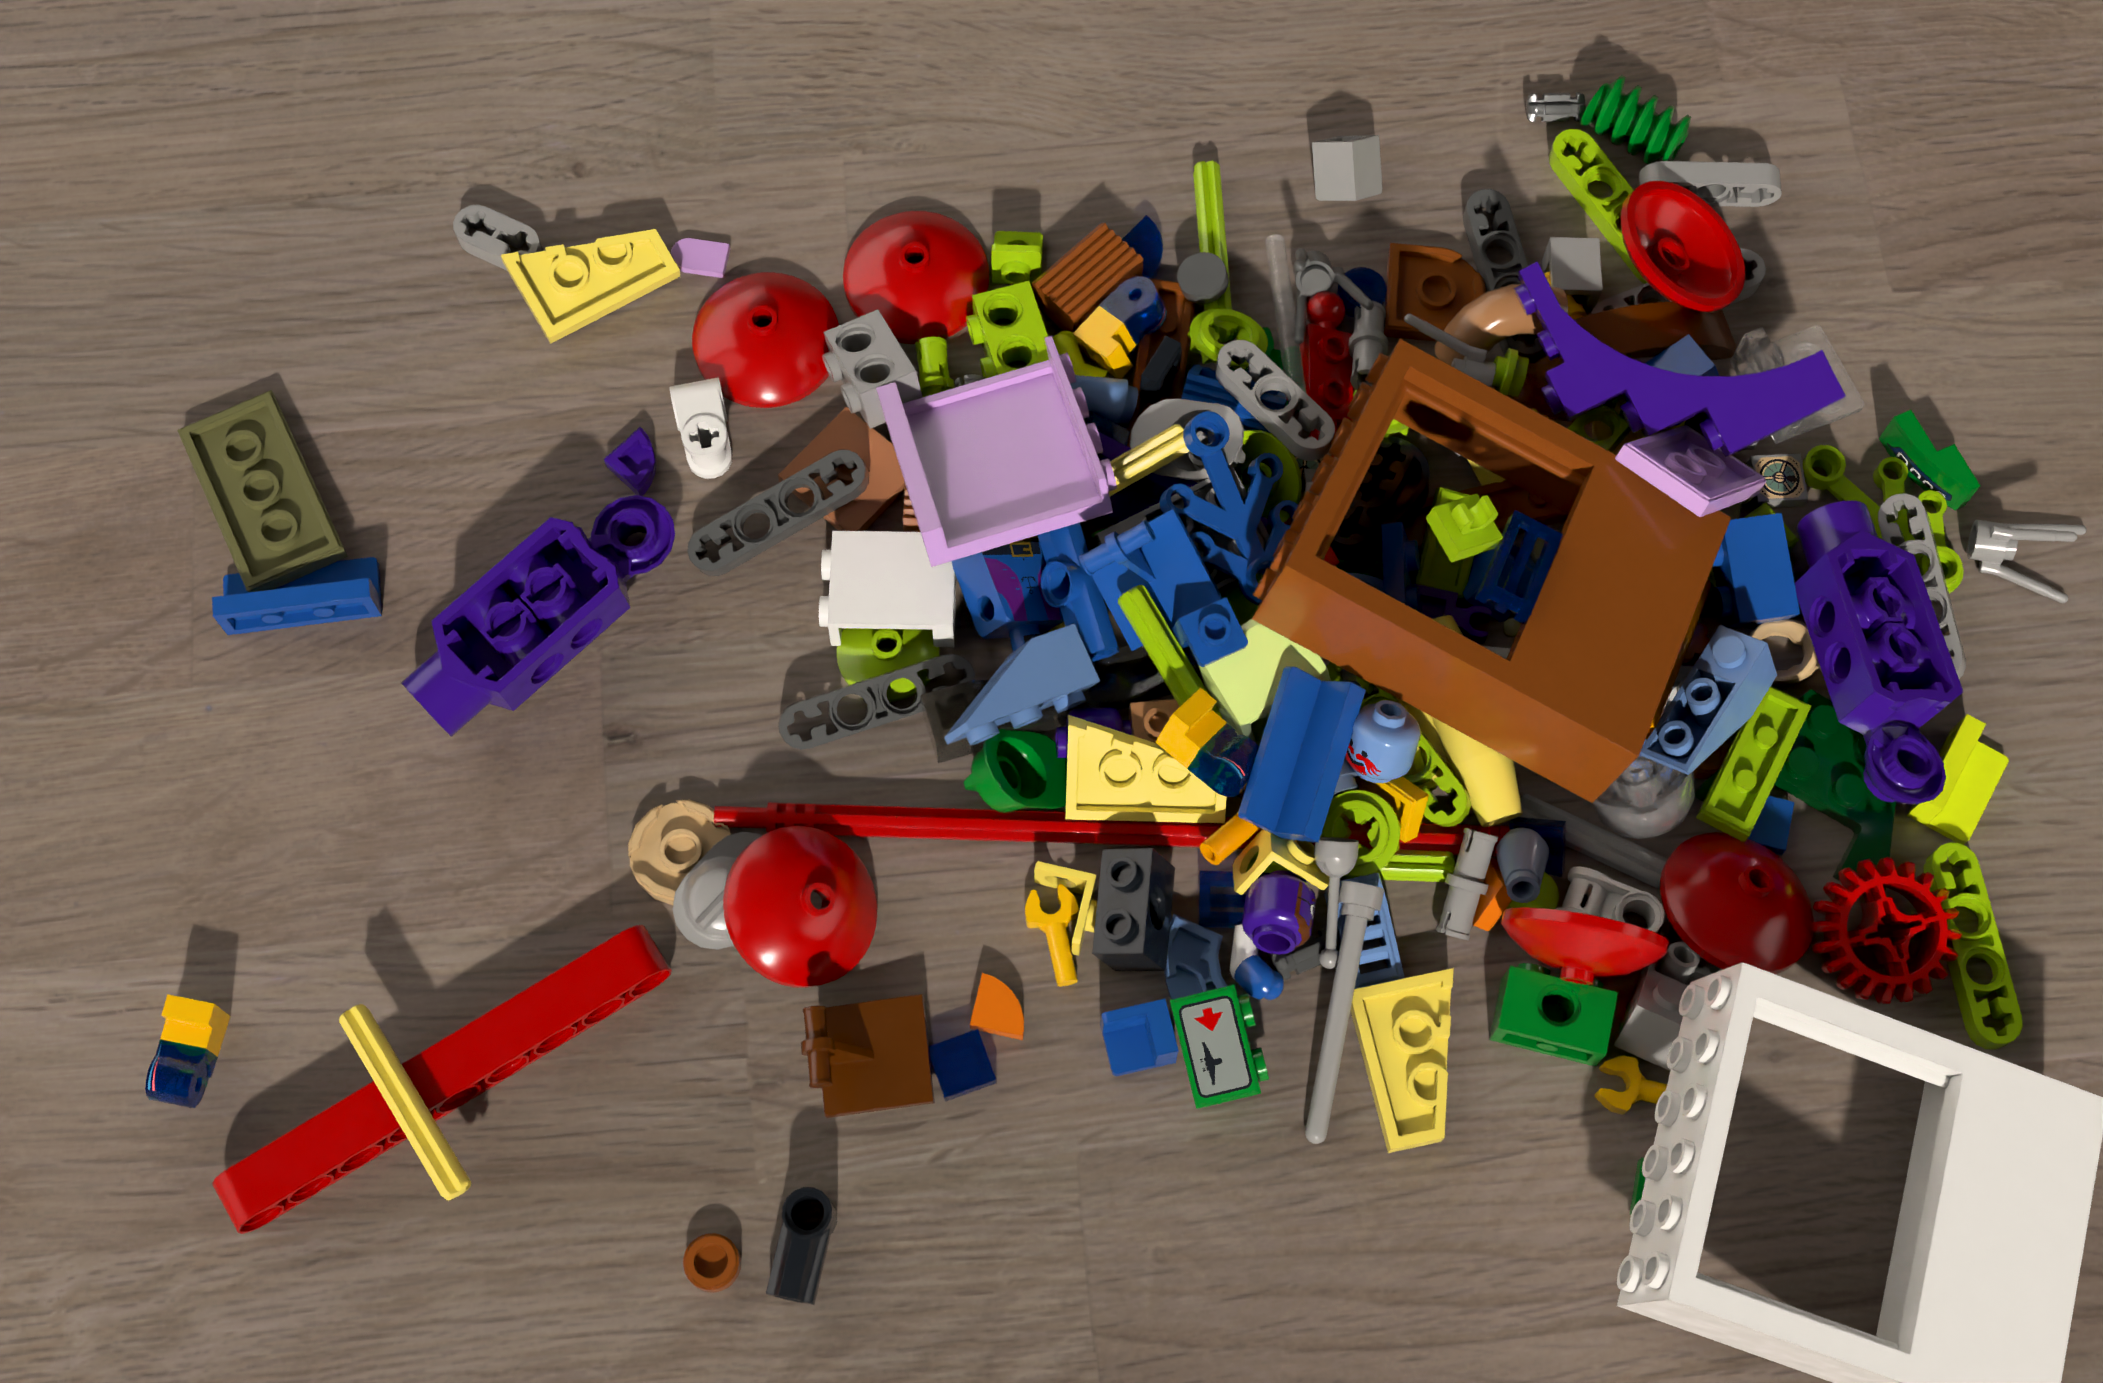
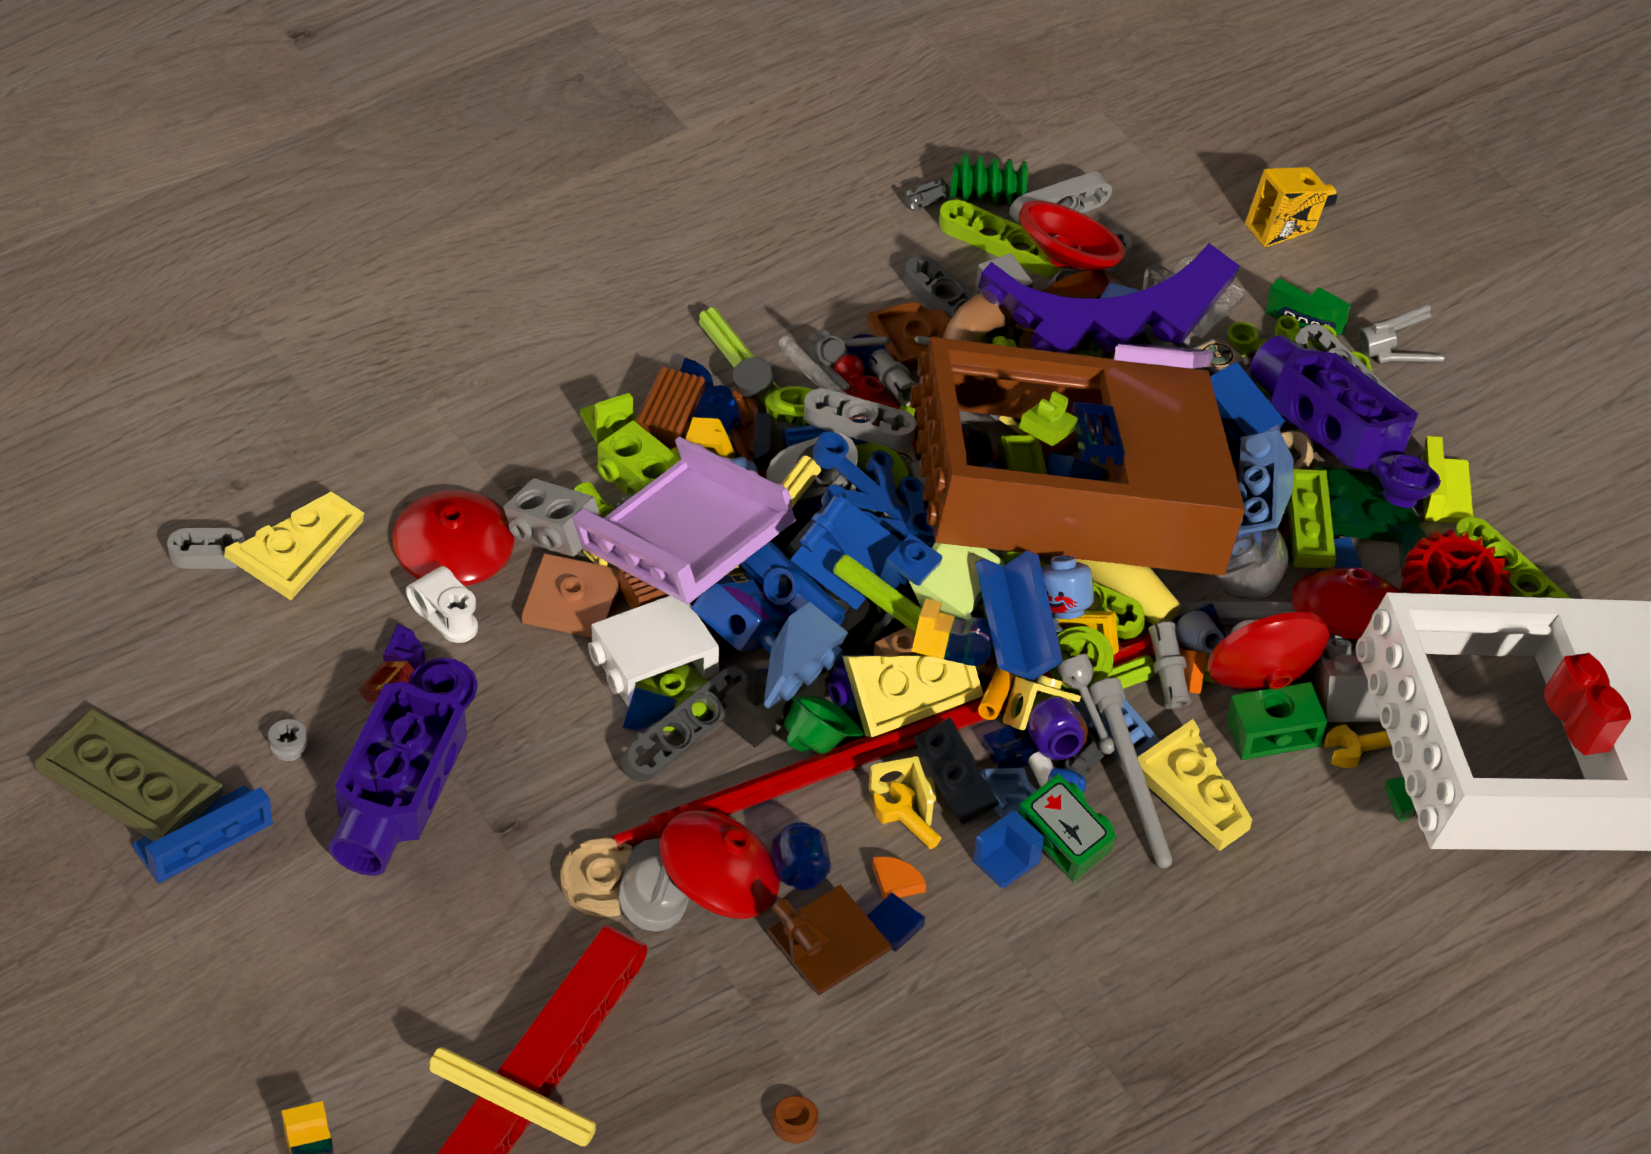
camera: 30 degrees left, 20 degrees down
lavender piece [671,238,730,278] -> none
dark grey beam [687,450,869,576] -> none
black piece [766,1187,837,1305] -> none
red dish [843,211,989,344] -> none
light grey panel [1312,135,1382,201] -> none
none -> light grey bush [268,719,308,761]
none -> clear red plate [358,661,414,702]
none -> clear blue tile [623,687,677,731]
none -> clear blue head [771,822,831,890]
none -> yellow torso [1245,167,1337,247]
none -> red brick [1543,653,1631,756]

